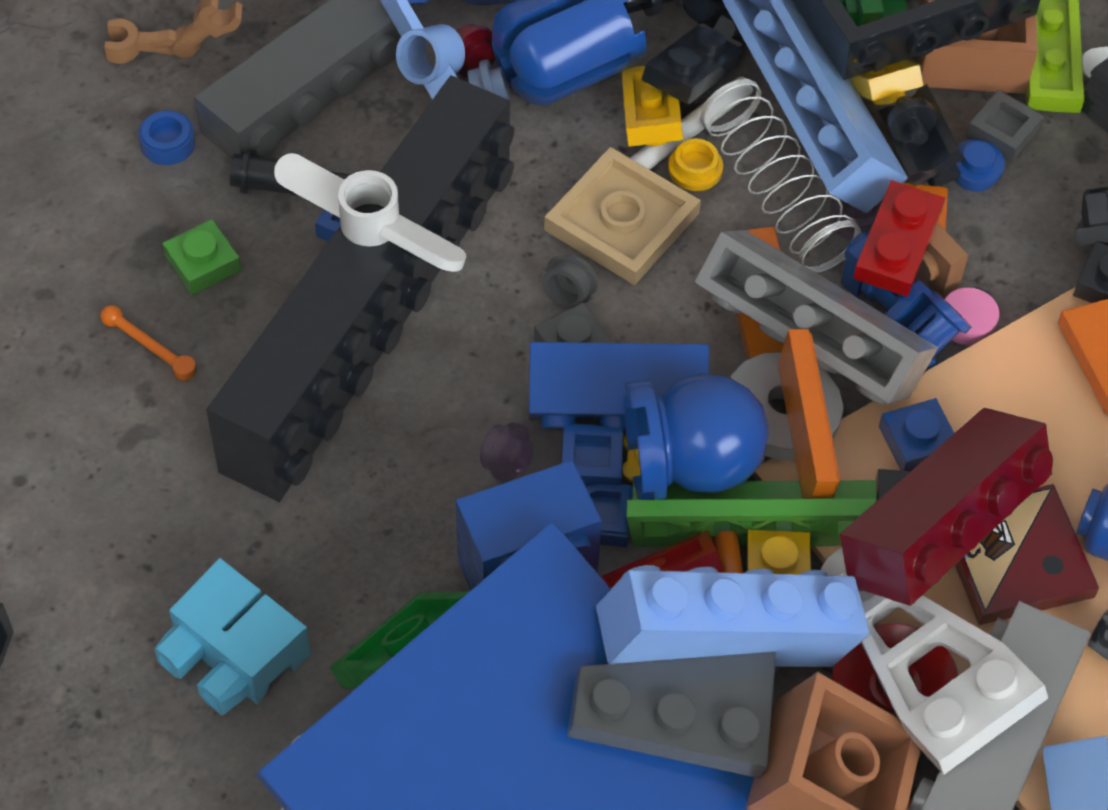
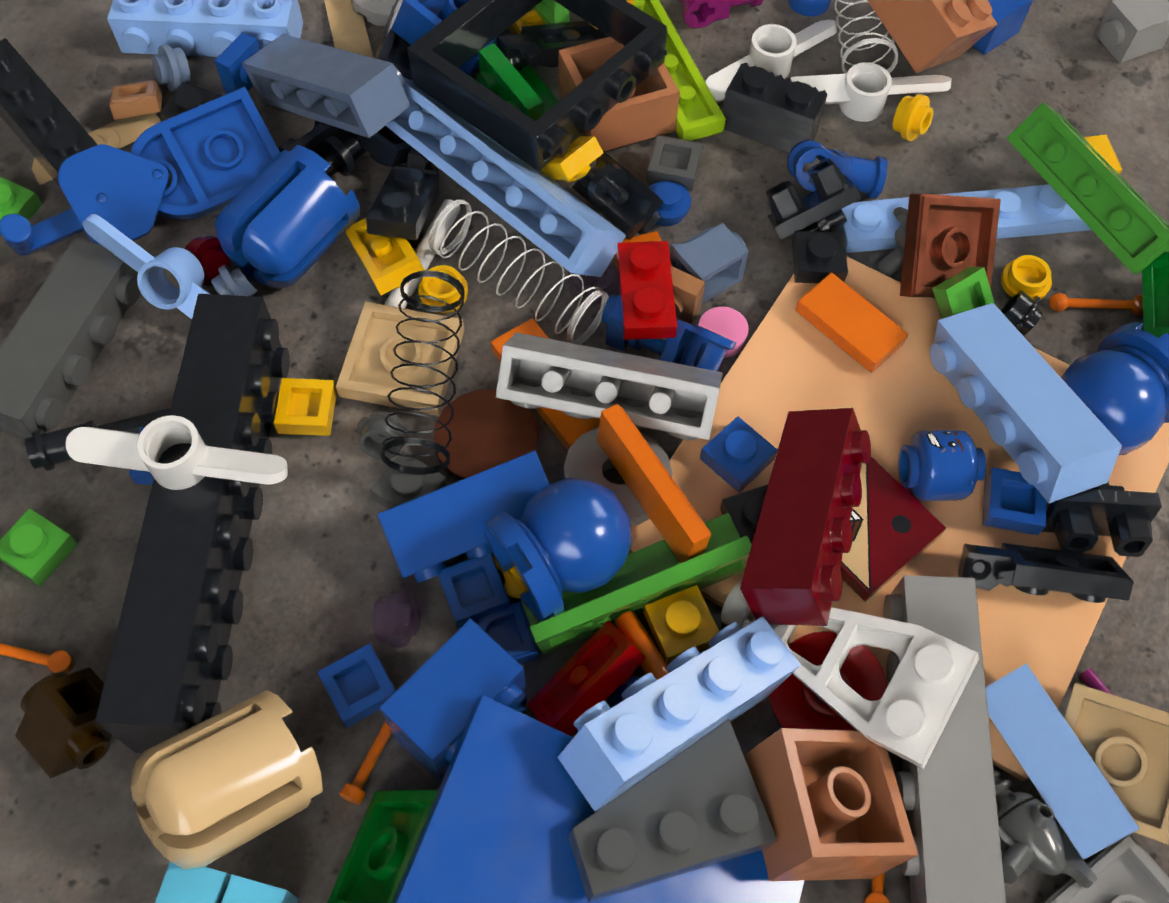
camera: 25 degrees left, 5 degrees up
none -> dark brown brick [15,667,112,779]
none -> tan cylinder [131,690,323,870]
none -> yellow plate [274,378,337,436]
none -> blue plate [317,643,396,728]
none -> orange piece [339,720,392,806]
none -> black piece [380,270,465,475]
none -> copper tile [433,389,539,480]
none -> sand blue window [670,223,749,304]

